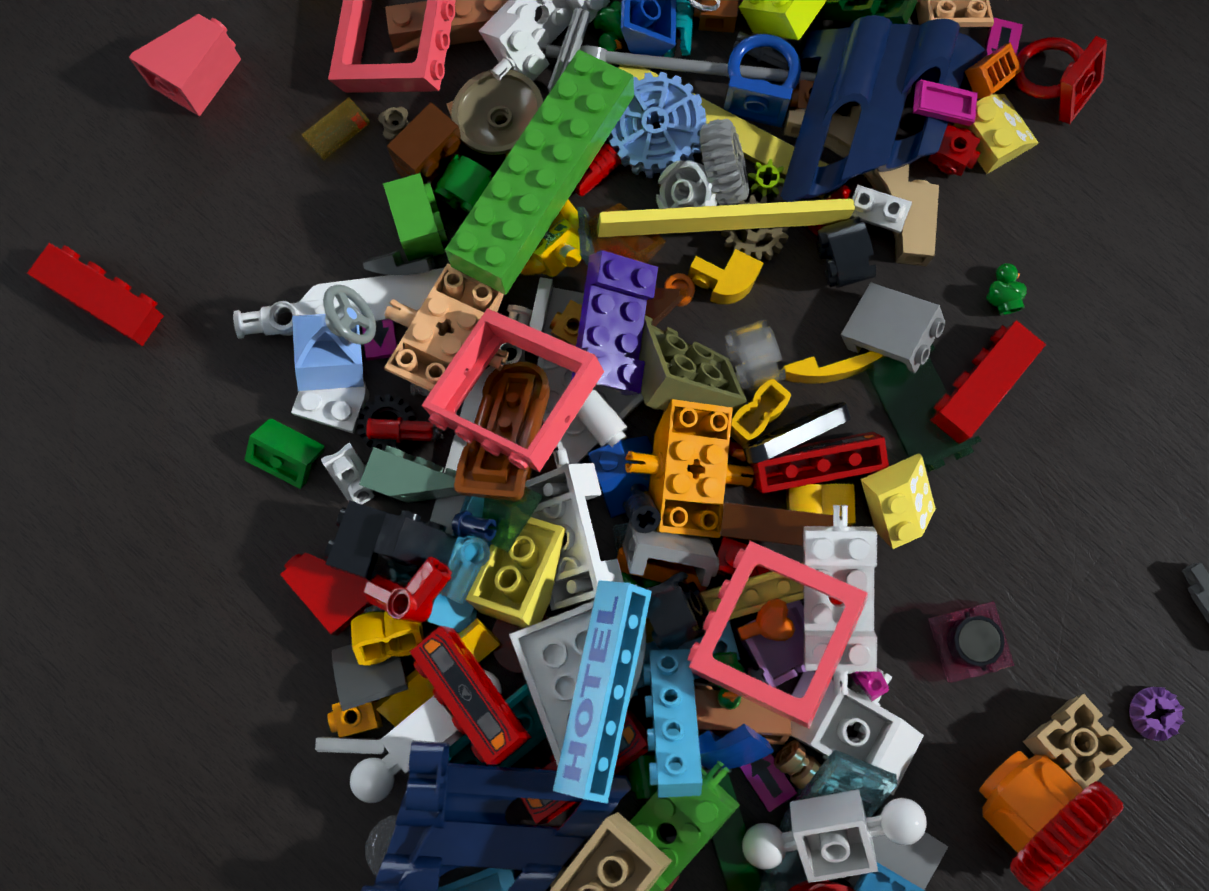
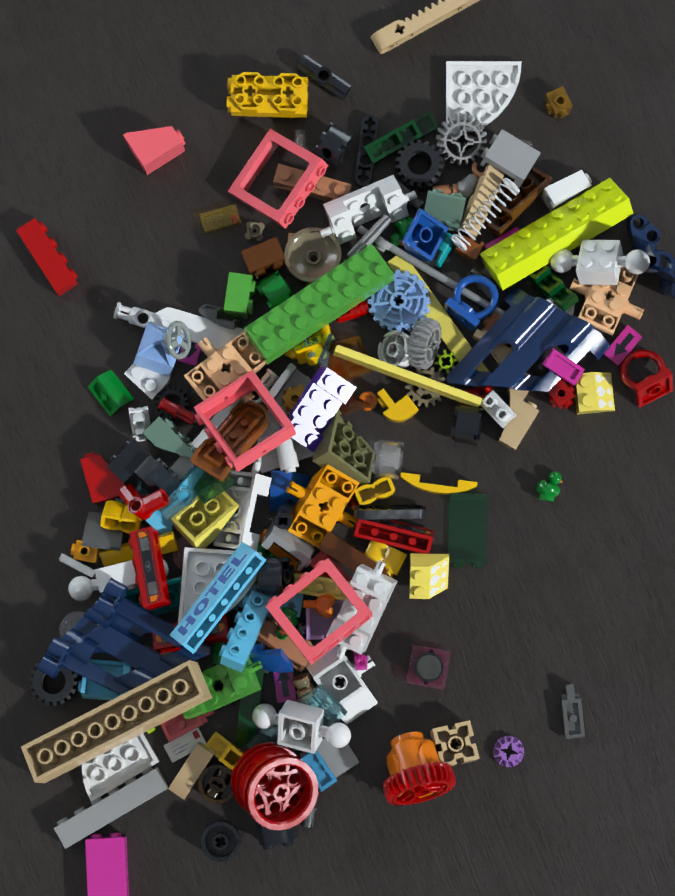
camera: 30 degrees right, 5 degrees up
dark blue pin [452,511,497,541] -> none
light grey panel [841,282,945,373] -> none
red brick [930,320,1046,444] -> none
orange slope [965,42,1022,99] -> none

